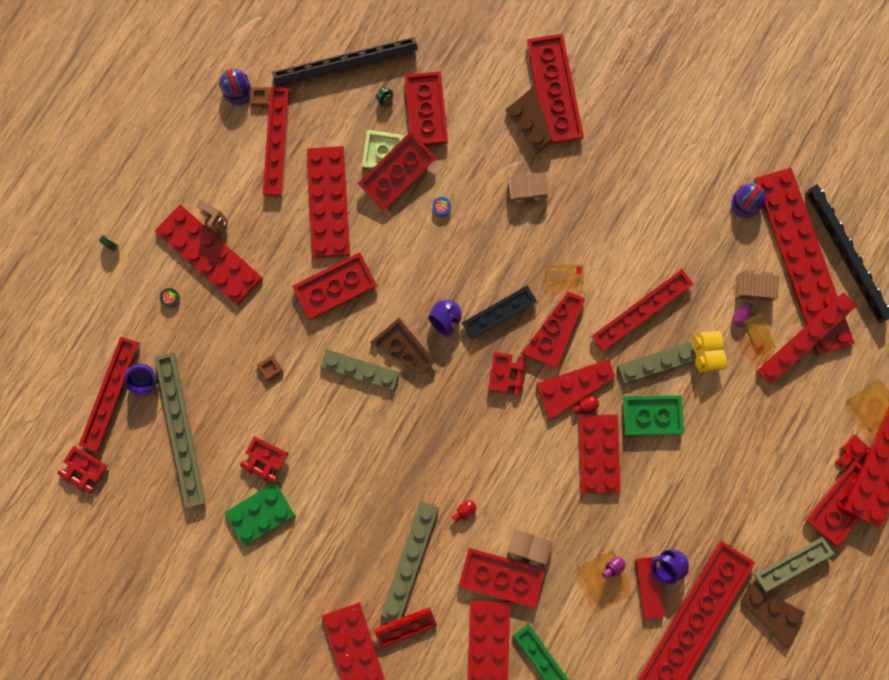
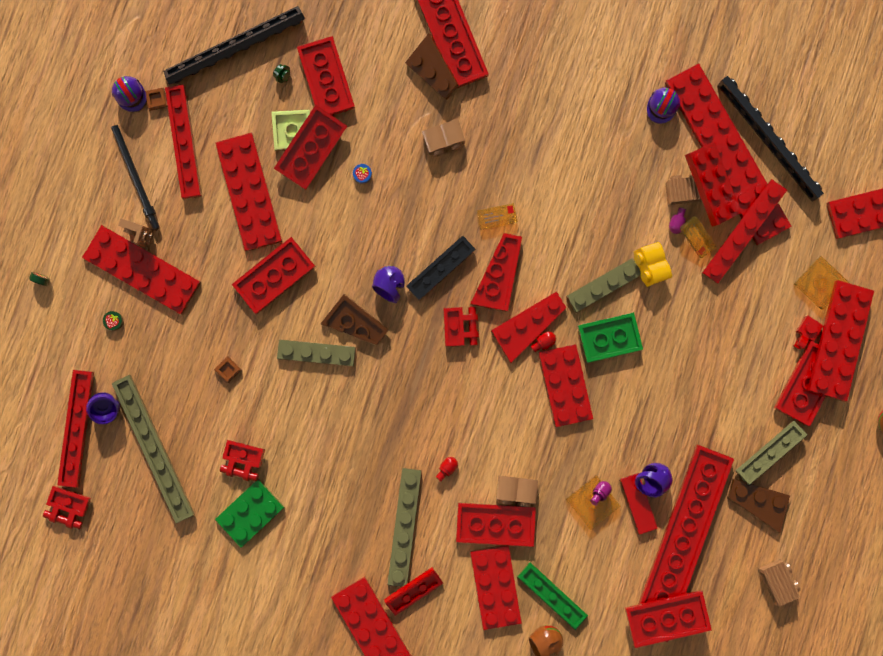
camera: 15 degrees left, 5 degrees up
red plate [591,269,694,352] -> none
none -> black bar [111,125,160,231]
none -> red plate [685,142,741,227]

